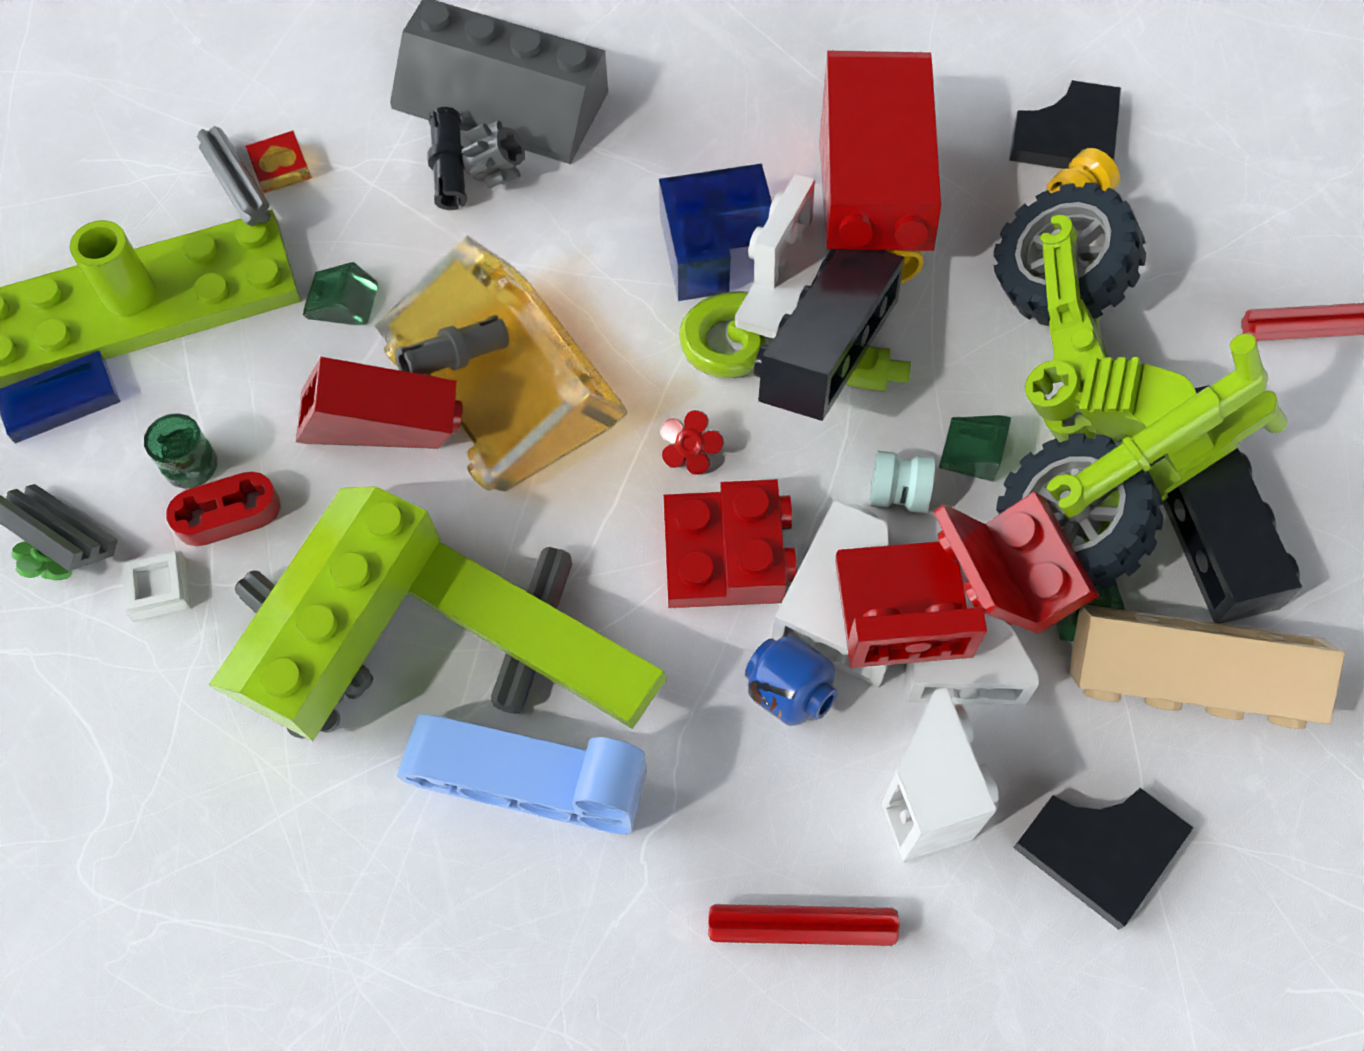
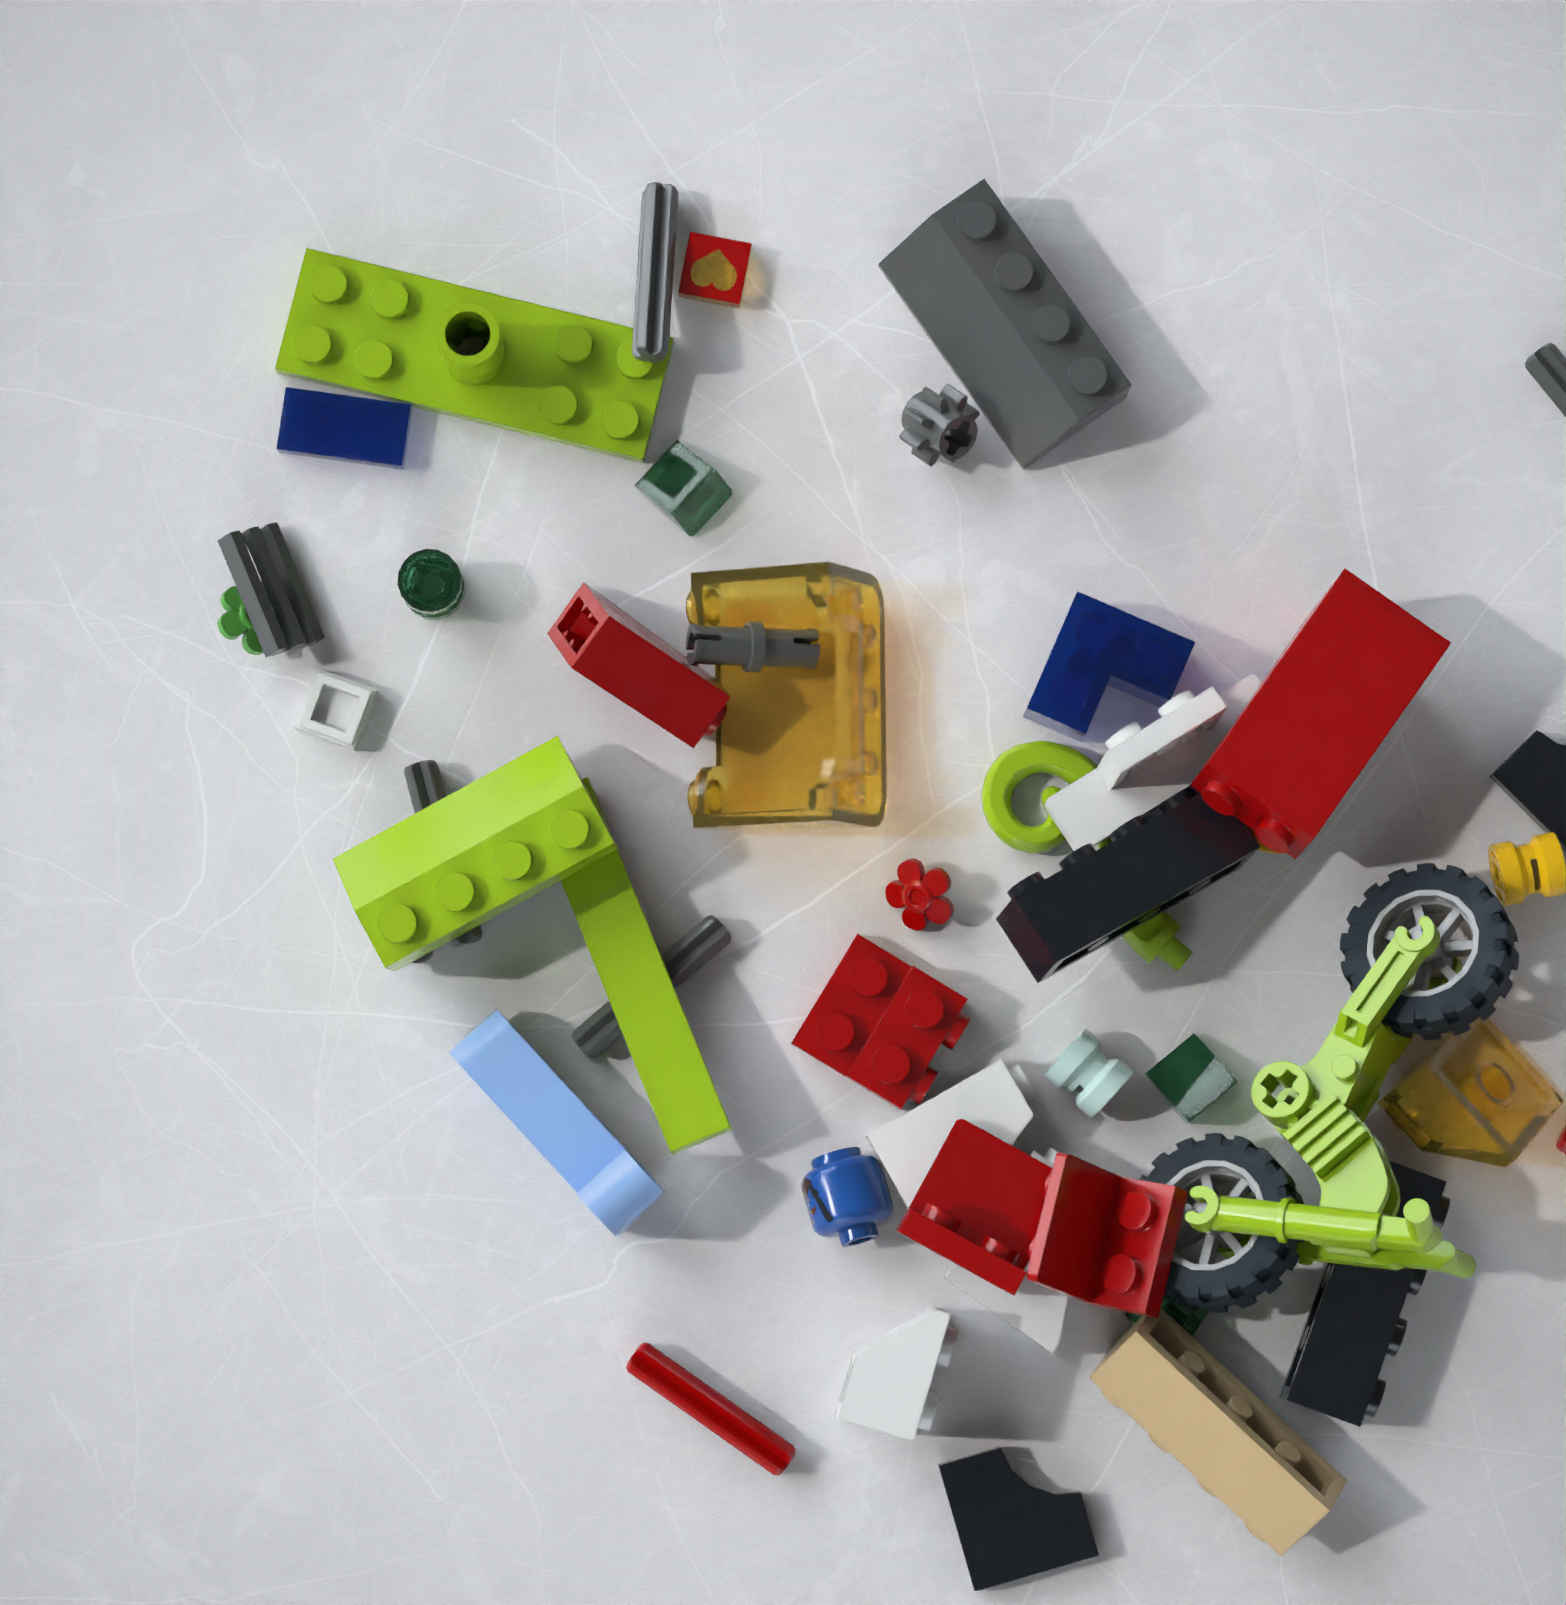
camera: 30 degrees right, 20 degrees up
red beam [166,471,281,547] -> none
black pin [427,107,467,210] -> none
none -> clear yellow slope [1377,1017,1565,1167]

